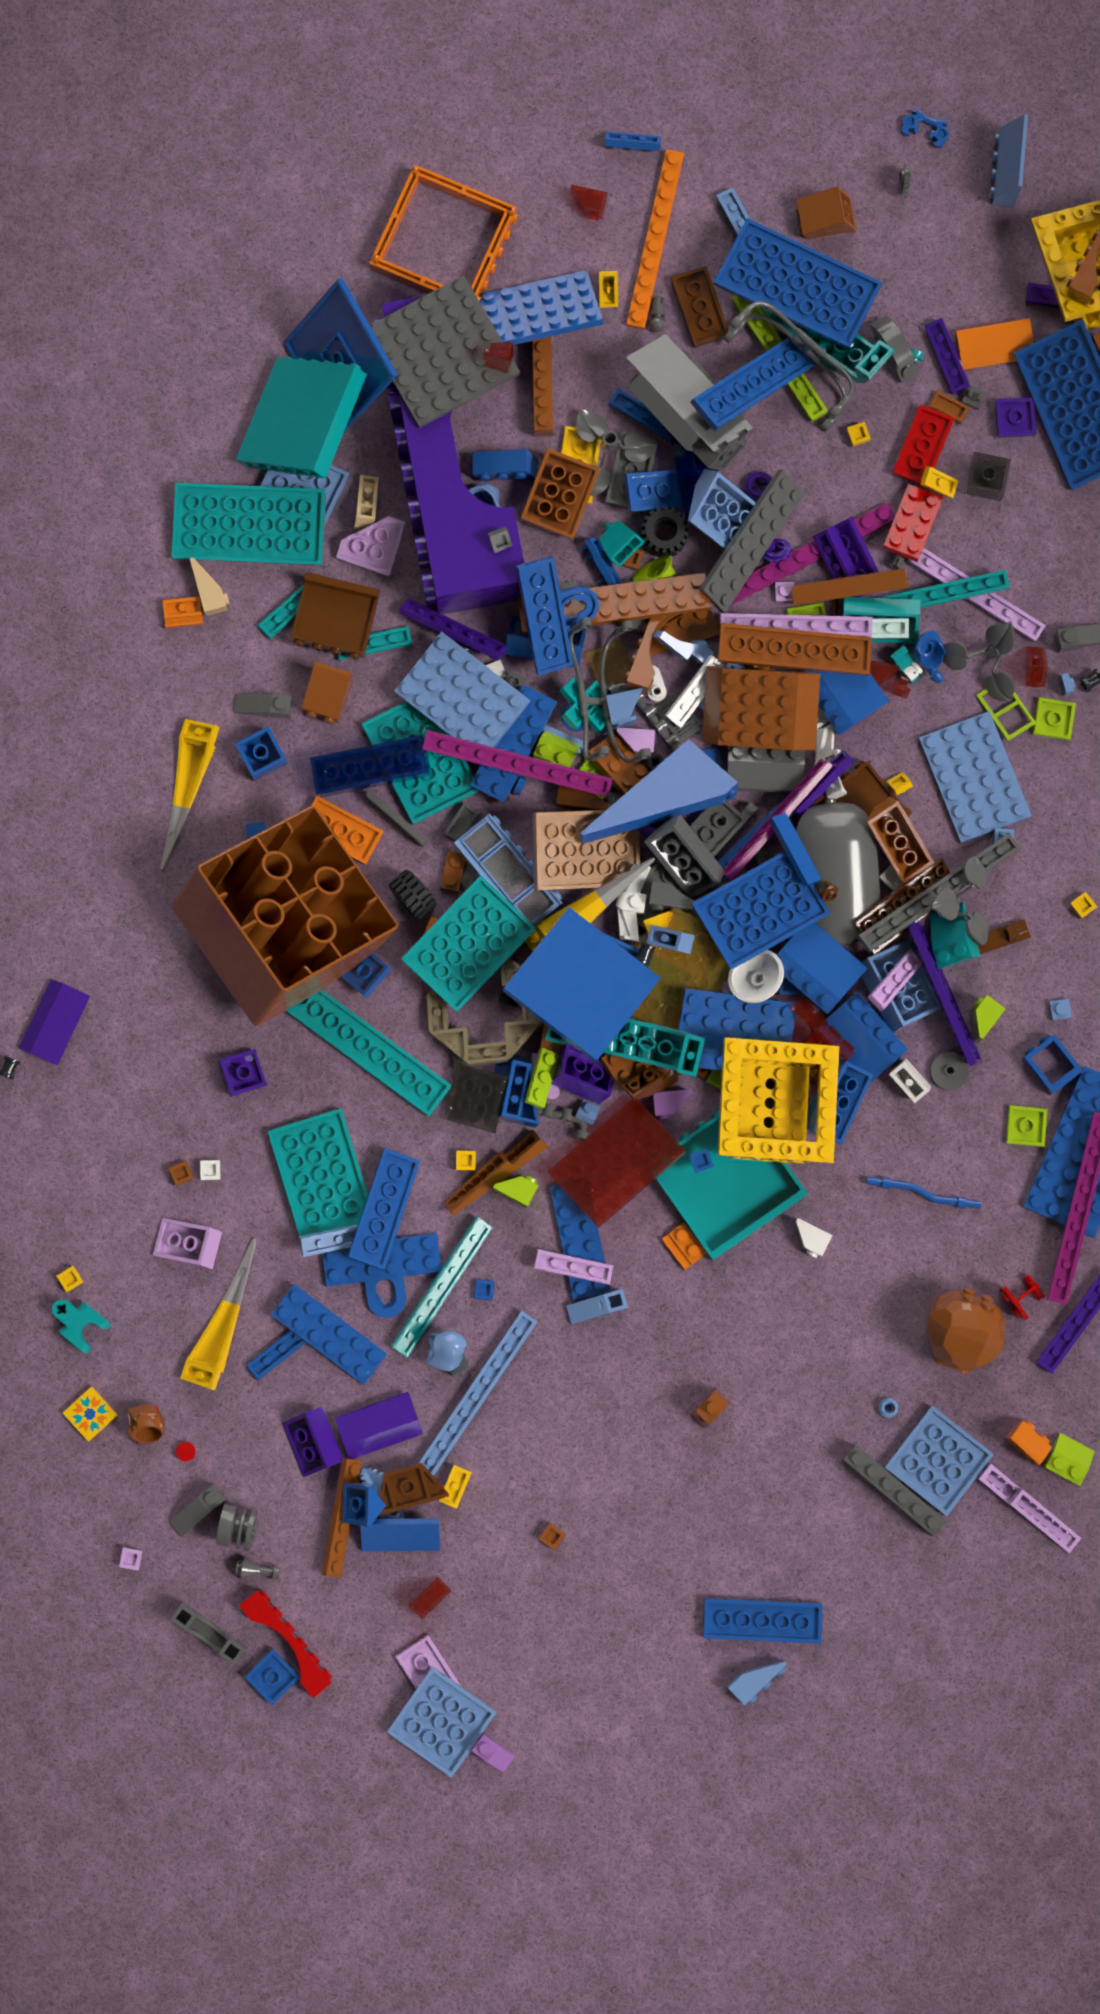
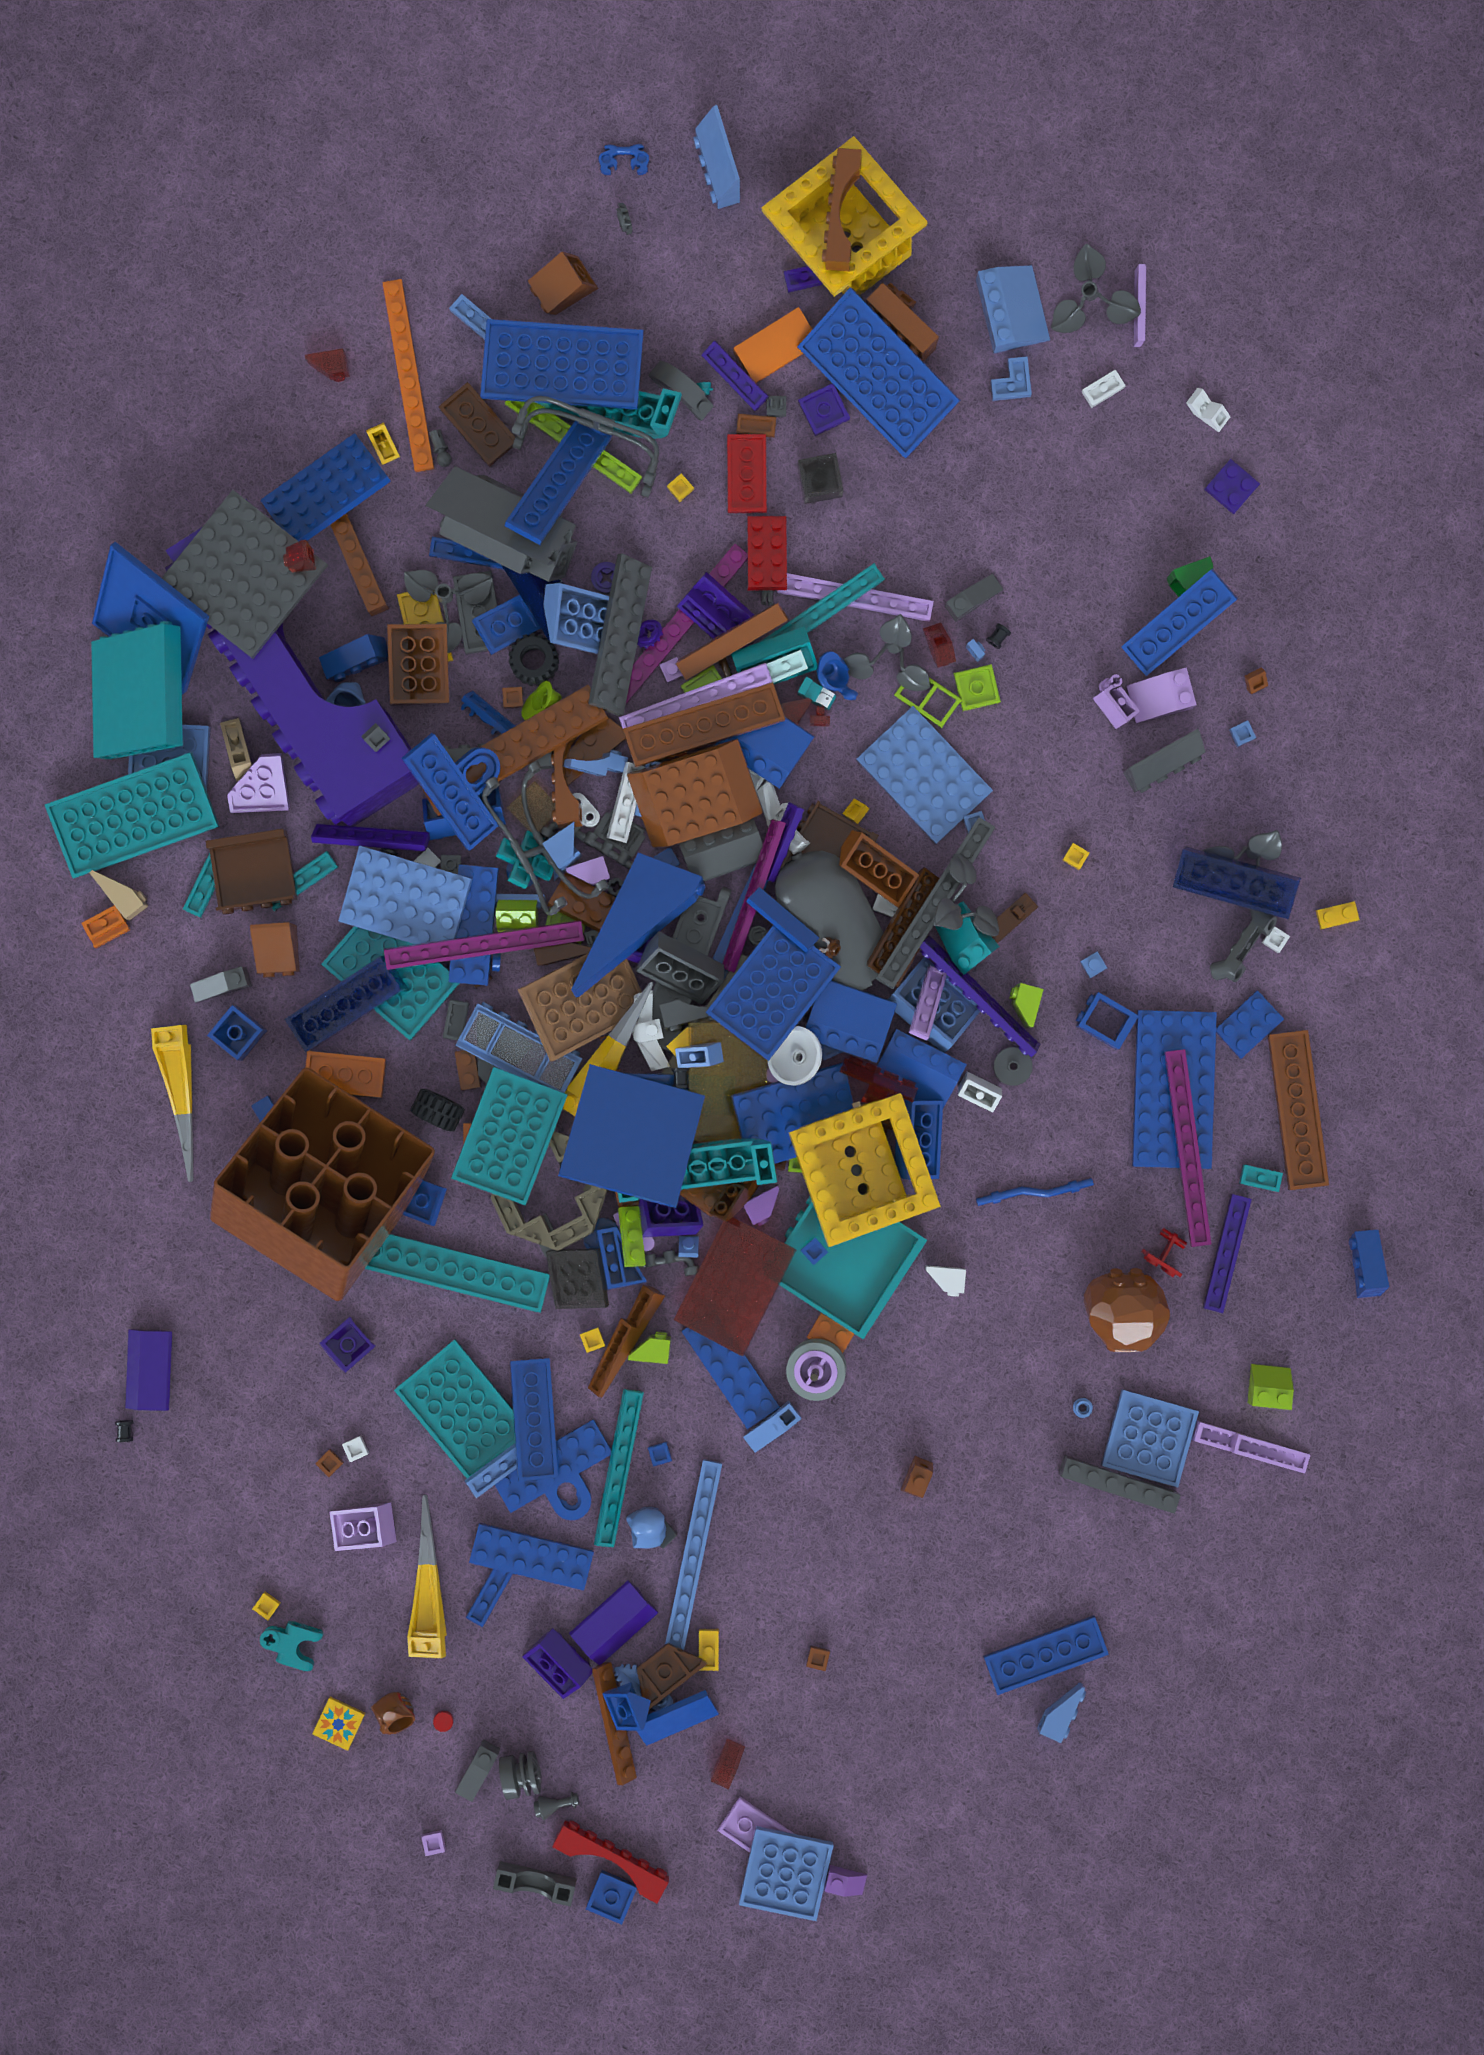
camera: 20 degrees left, 5 degrees up
dark grey tile [366,790,428,847] -> none
orange window [369,164,519,302] -> none
lavender tile [534,1249,613,1285] -> none
teal torso [600,521,645,567] -> none
blue plate [605,131,661,152] -> none
yellow plate [920,466,958,499] -> none
orange slope [1005,1420,1052,1465] -> none
lime tile [1006,1105,1048,1147] -> none
none -> wheel [786,1338,846,1401]

